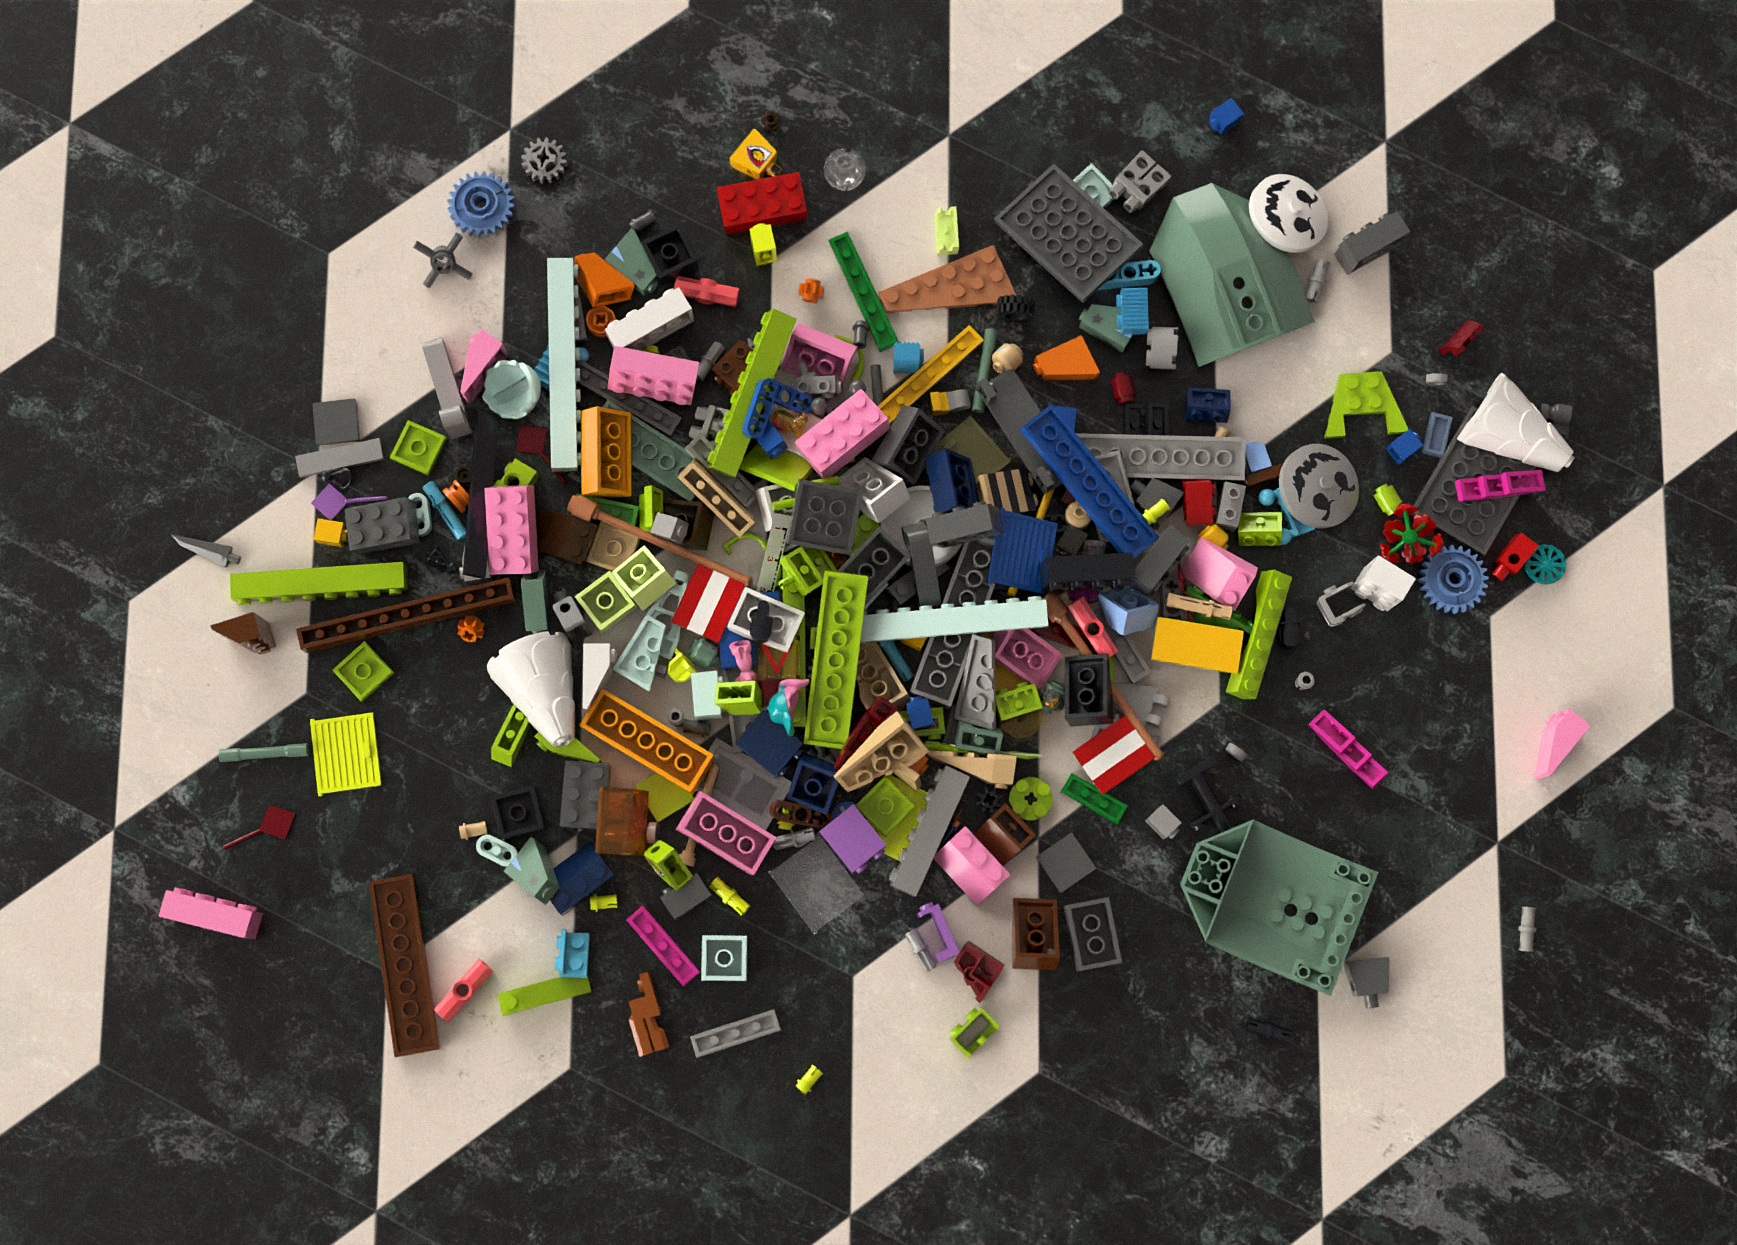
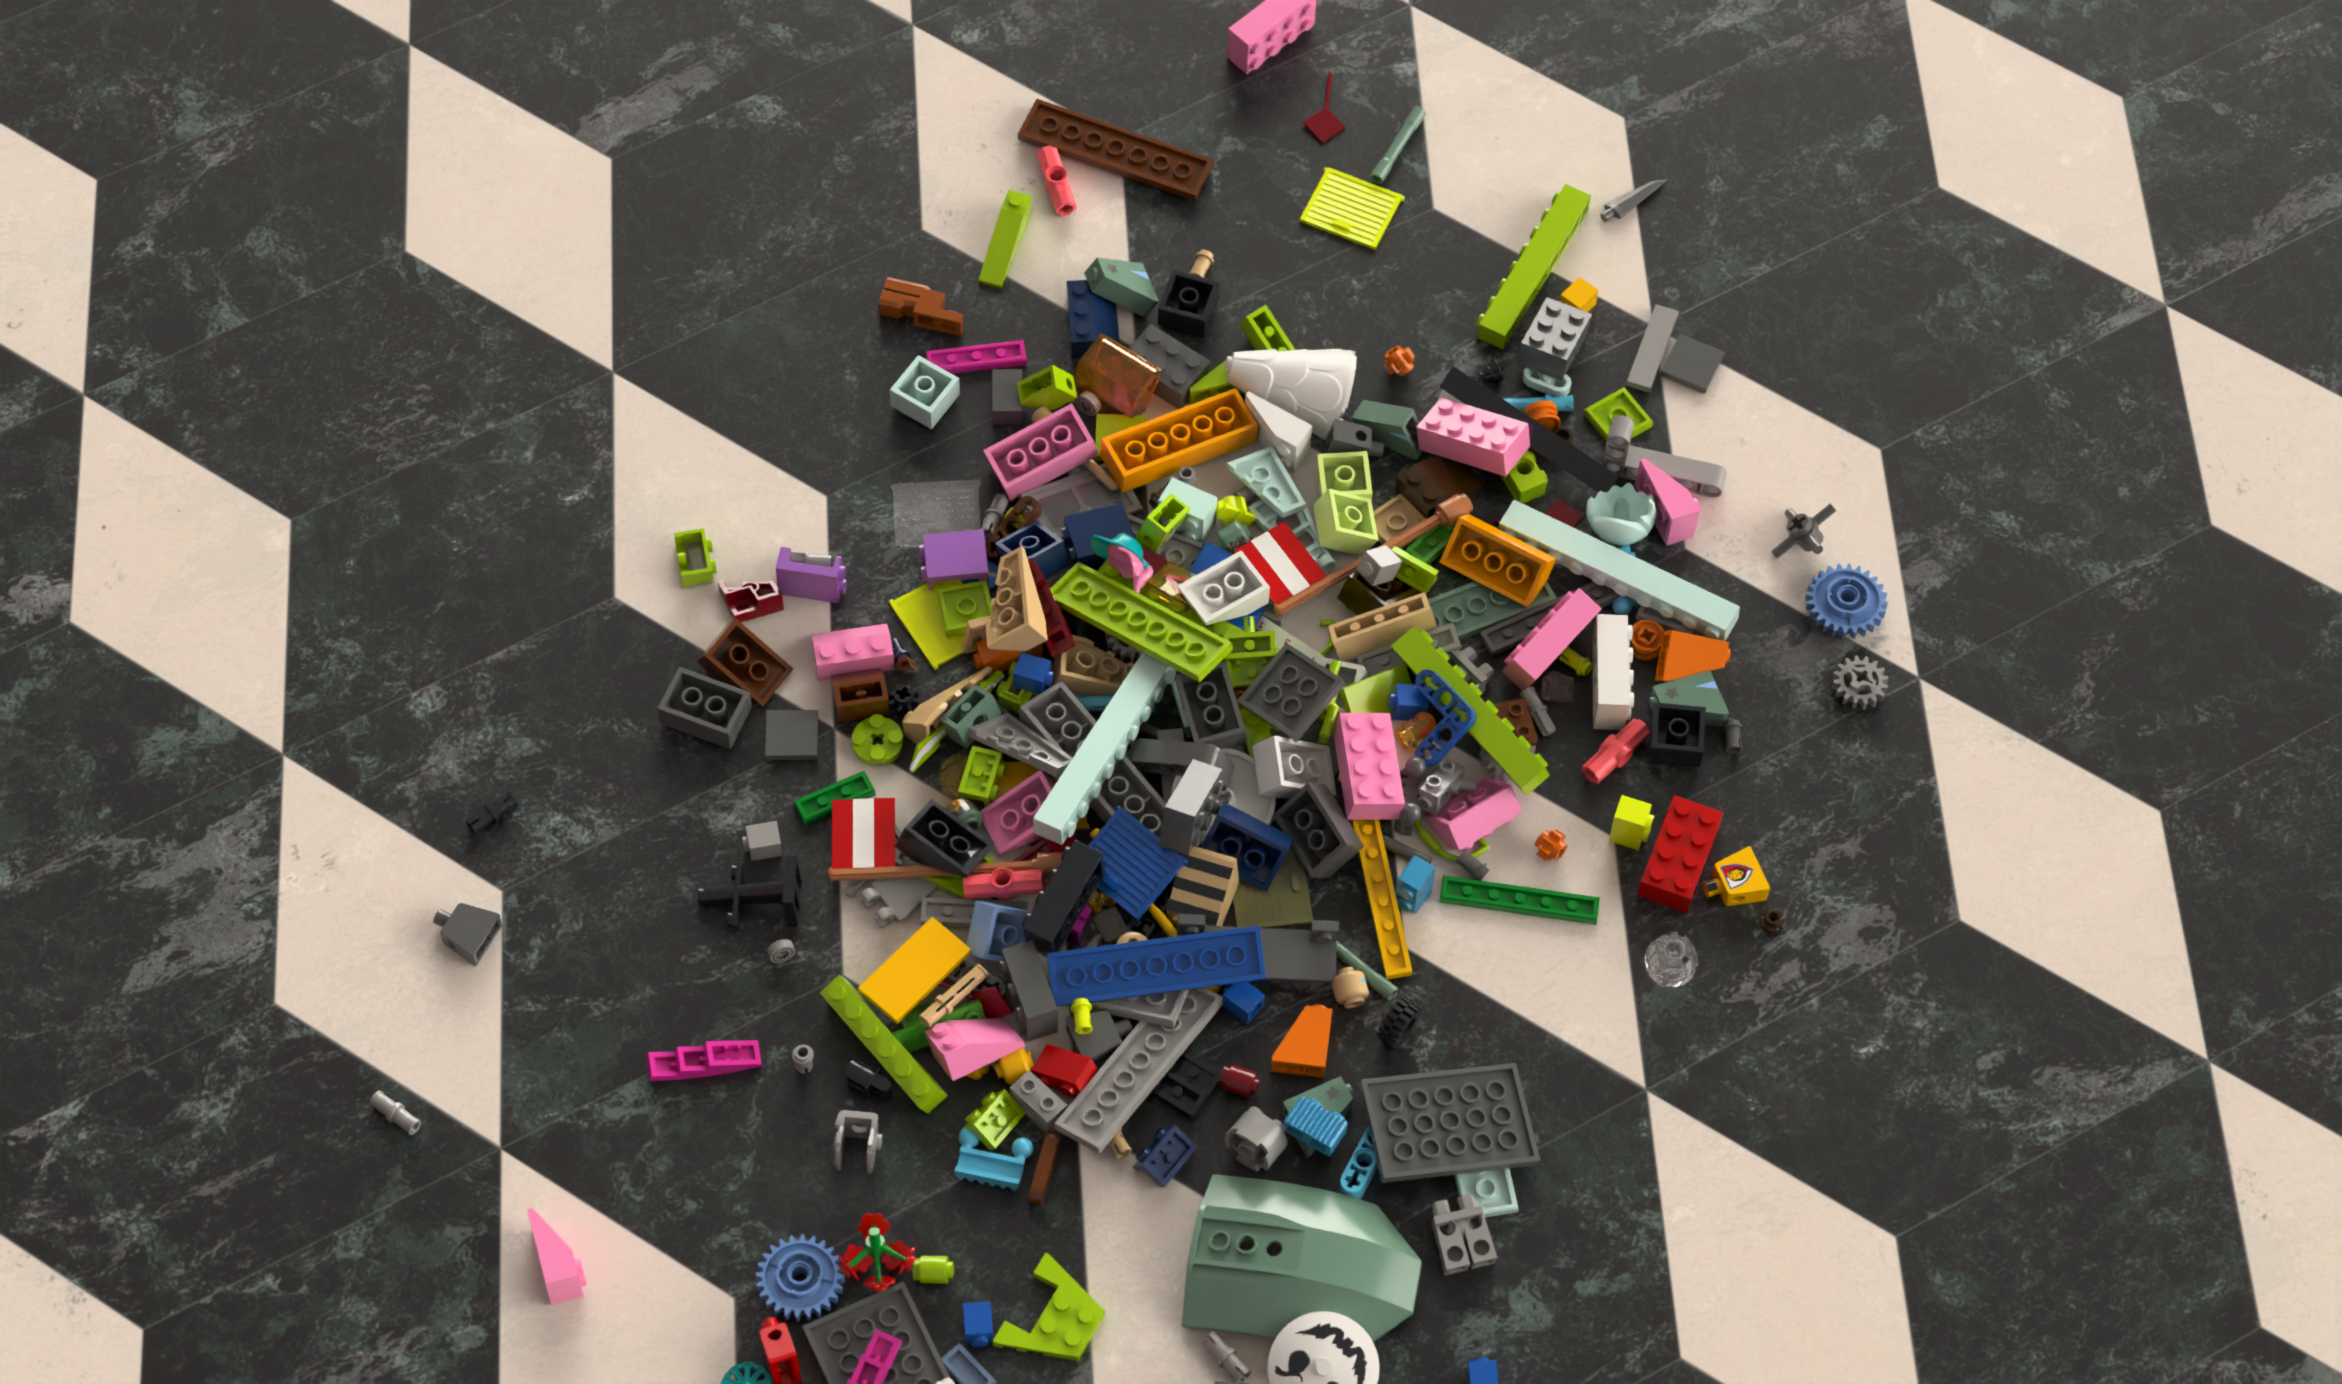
camera: 125 degrees right, 20 degrees down
reddish brown slope [210,612,276,655] -> none
reddish brown brick [296,577,517,653] -> none
medium lavender piece [311,483,388,521] -> none
black piece [321,468,352,489] -> none
lime tile [333,641,394,702] -> none
light aqua plate [476,835,518,867] -> none
medium azure bracket [555,929,590,978] -> none
neon yellow pin [590,894,617,912] -> none
light grey tile [690,1009,781,1058] -> none
neon yellow pin [709,877,751,916] -> none
bright pink animal [729,640,762,683] -> none
black arm [750,600,774,644] -> none
neon yellow pin [796,1065,823,1094] -> none
nougat wing [878,245,1017,313] -> none
light grey brick [889,766,970,897] -> none
leg [929,389,971,416] -> none
yellowish green hinge [934,206,959,255] -> none
sand green wedge [1180,819,1378,996] -> none
light blue brick [1245,441,1272,475] -> none
light grey dish [1279,444,1359,529] -> none
white brick [1351,555,1416,611] -> none

